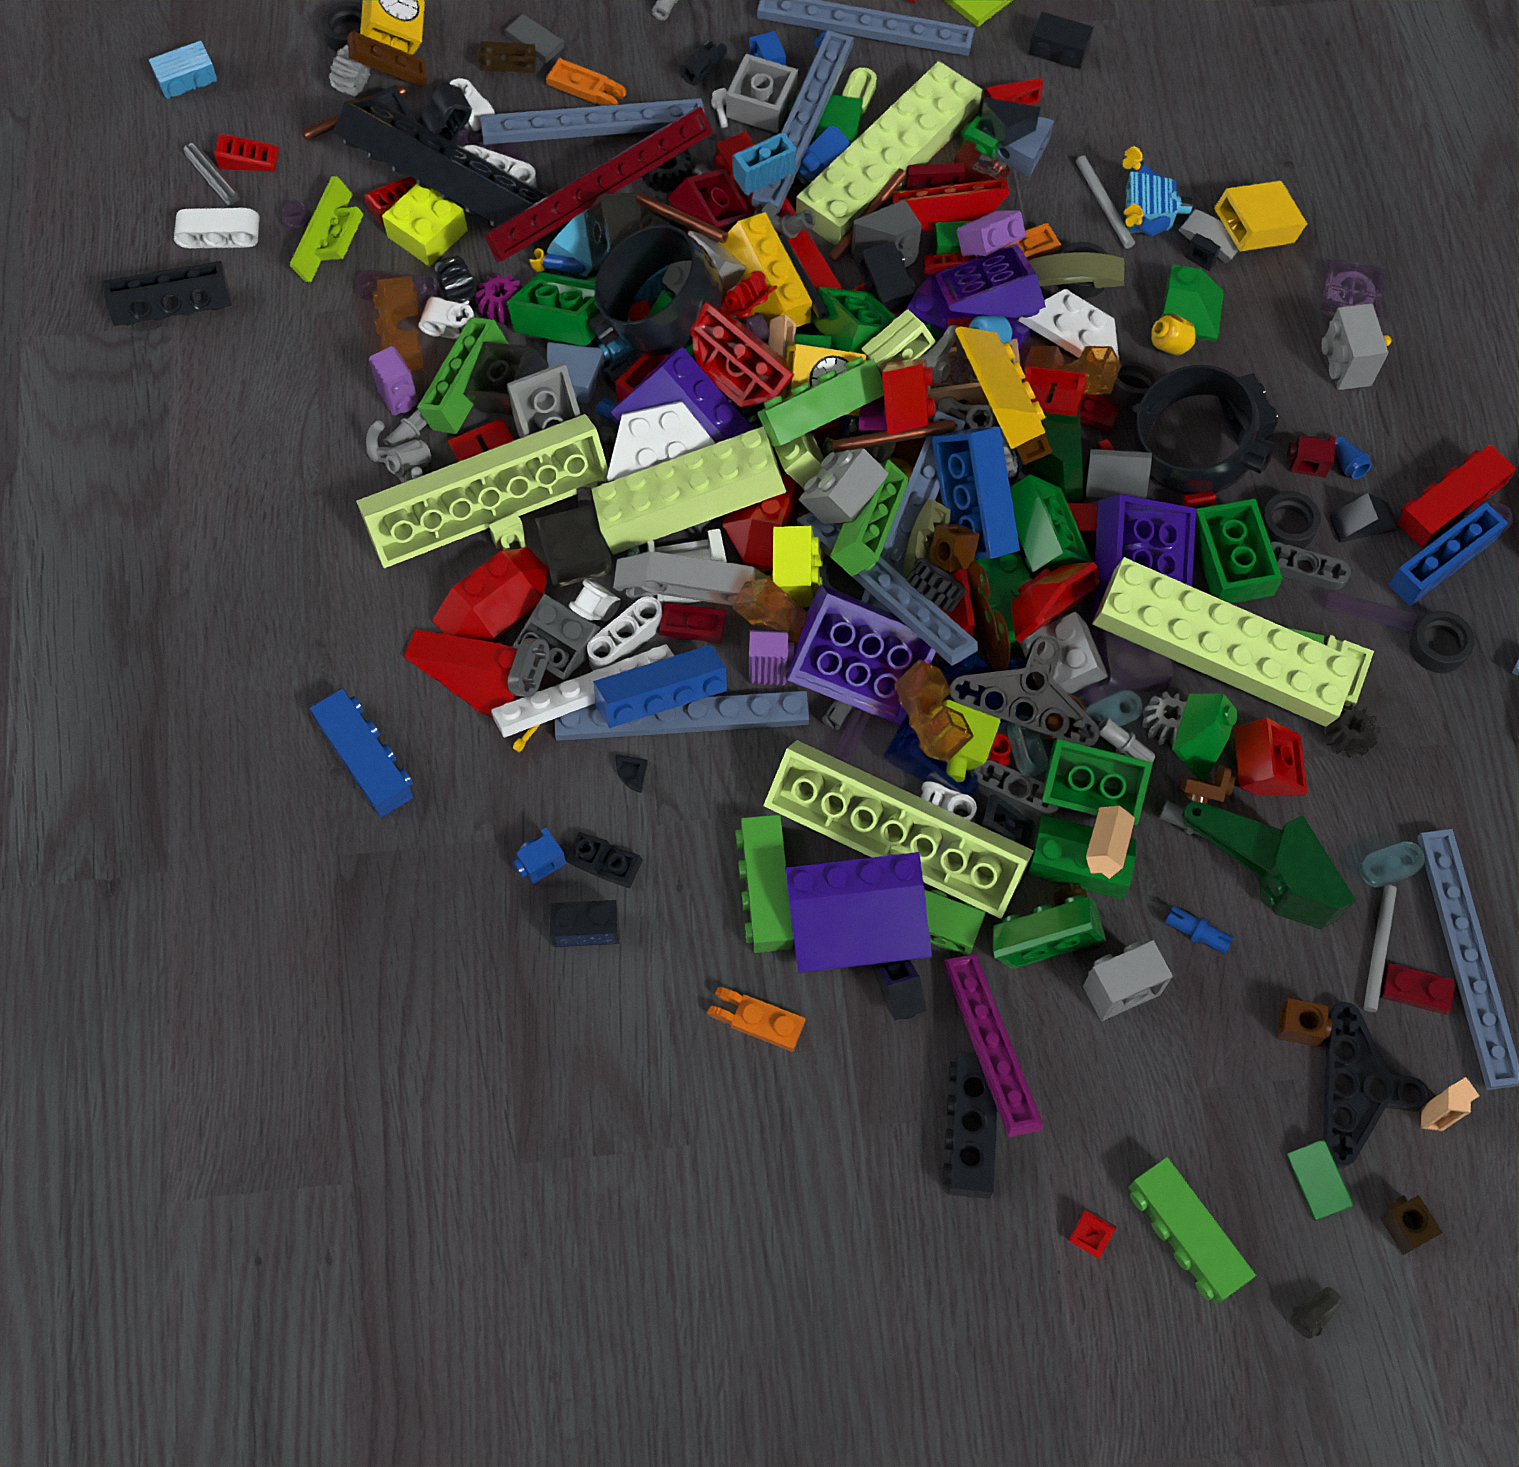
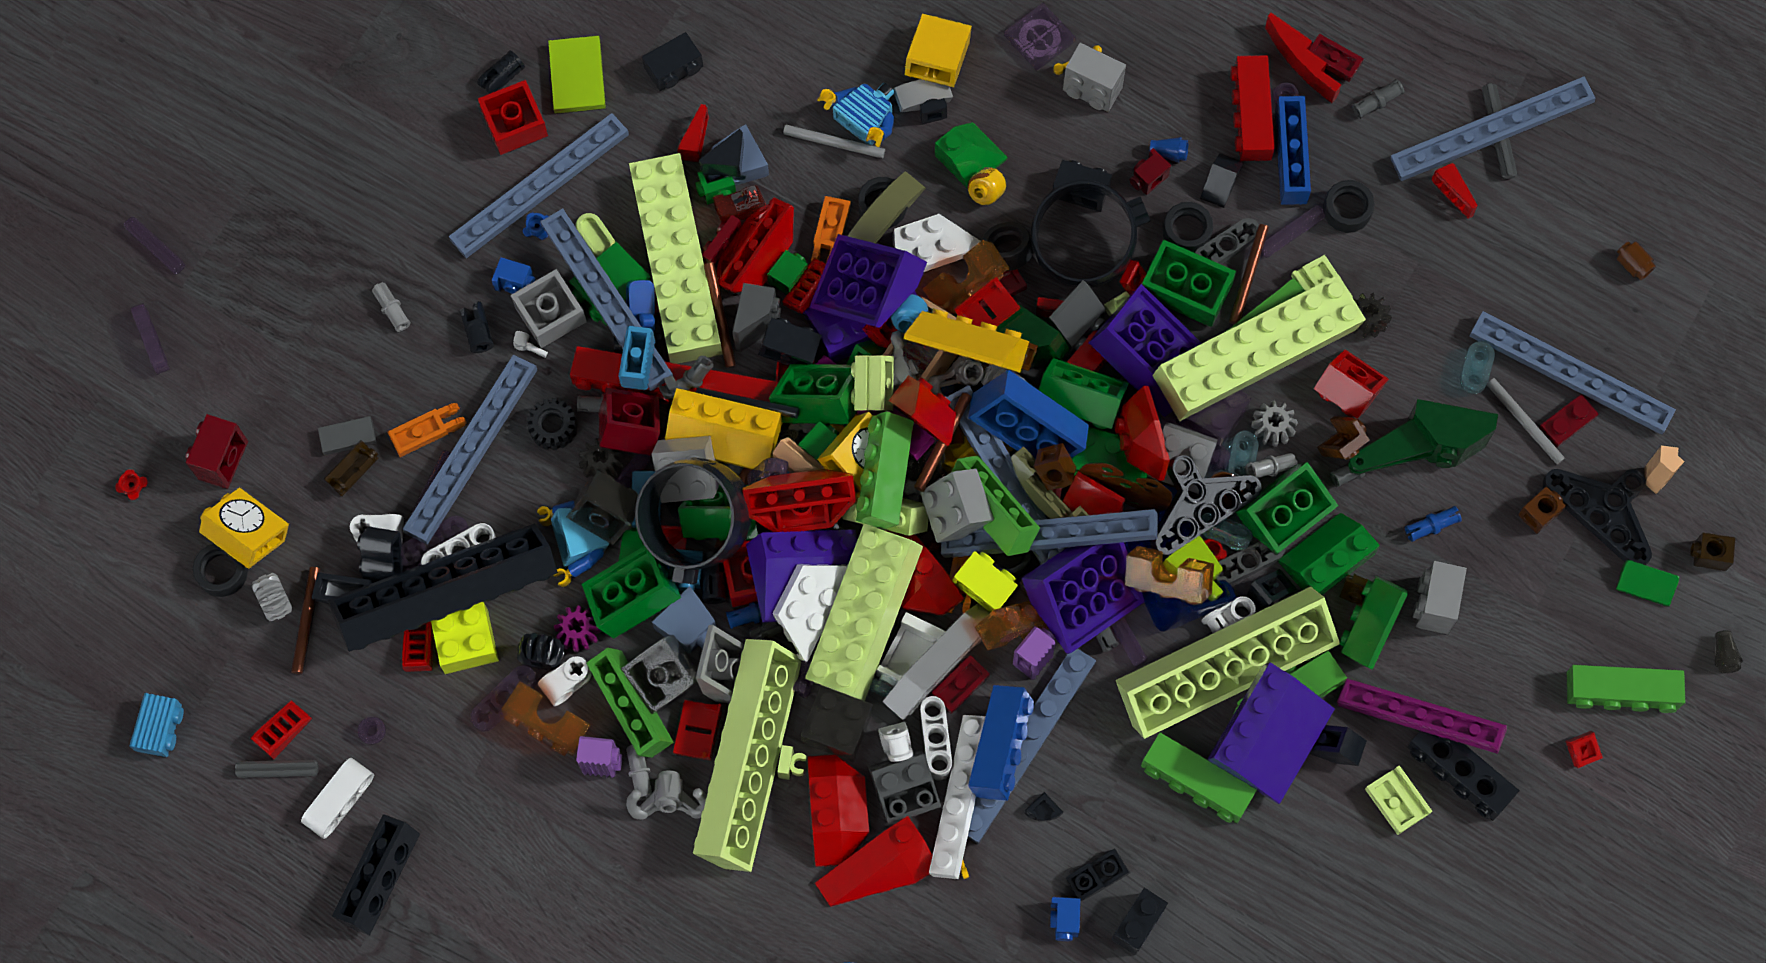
camera: 50 degrees left, 5 degrees up
lime bracket [290,176,364,282] -> none
reddish brown tile [347,31,427,87] -> none
dark red plate [483,107,713,262] -> none
dark grey beam [507,638,550,697] -> none
copper piece [634,192,729,244] -> none
orange hinge [707,987,806,1052] -> none
red hinge [720,271,777,319] -> none
black tyre [906,558,967,612] -> none
medium lavender brick [957,210,1026,257] -> none
light nougat piece [1086,806,1135,879] -> none
green slope [1172,694,1237,781] -> none
none -> copper bar [1229,224,1269,325]
none -> yellowish green plate [1365,765,1432,835]

